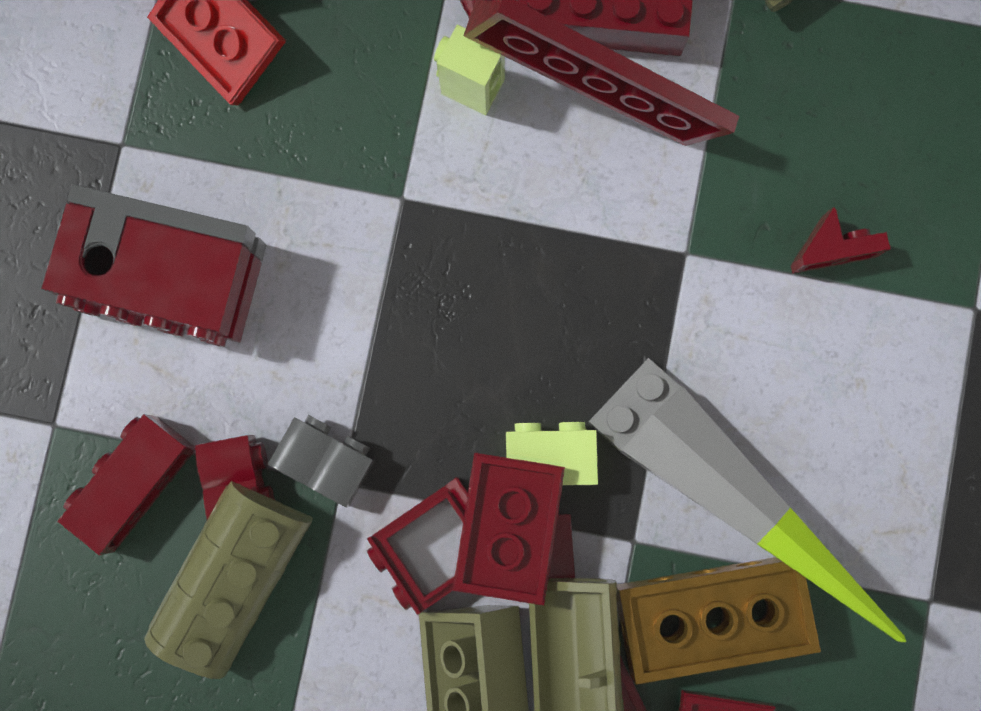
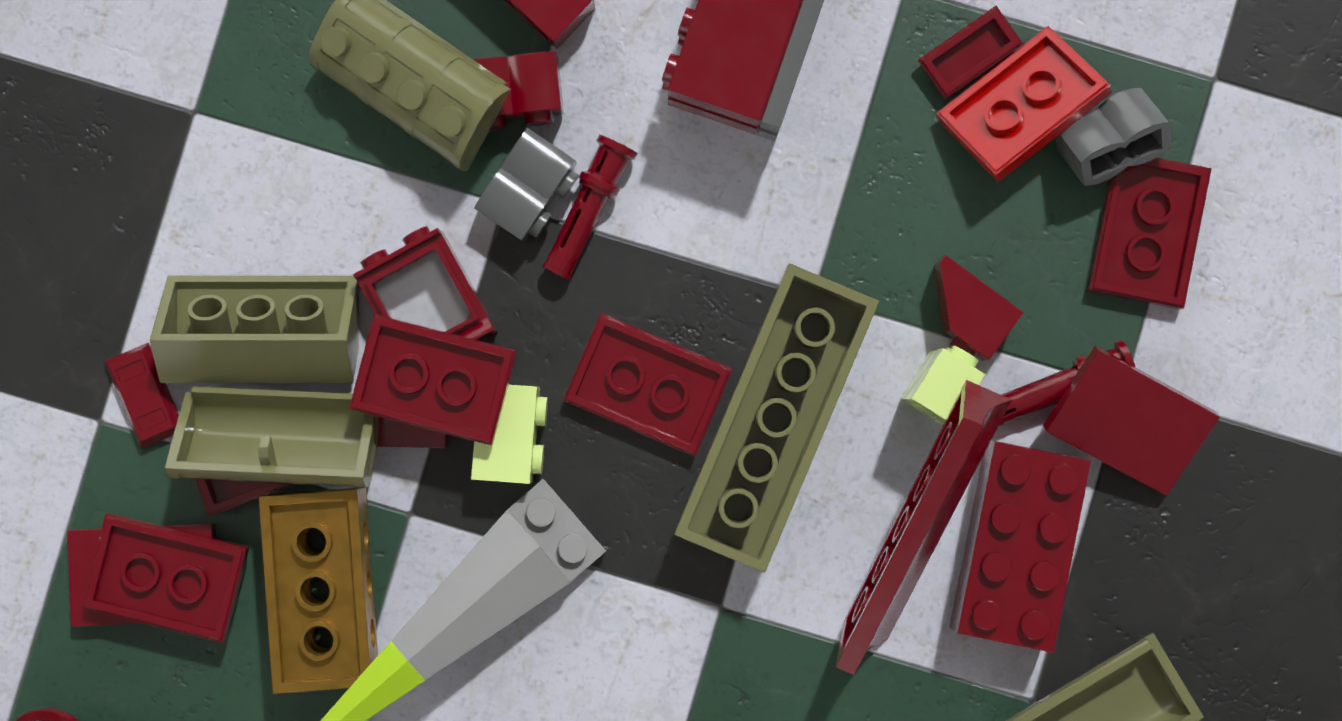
camera: 95 degrees right, 5 degrees up
none -> dark red pin [542,134,638,280]
none -> dark red tile [563,313,732,457]
none -> olive brick [674,263,879,573]
none -> dark red tile [918,5,1023,99]
none -> dark red slope [934,255,1024,361]

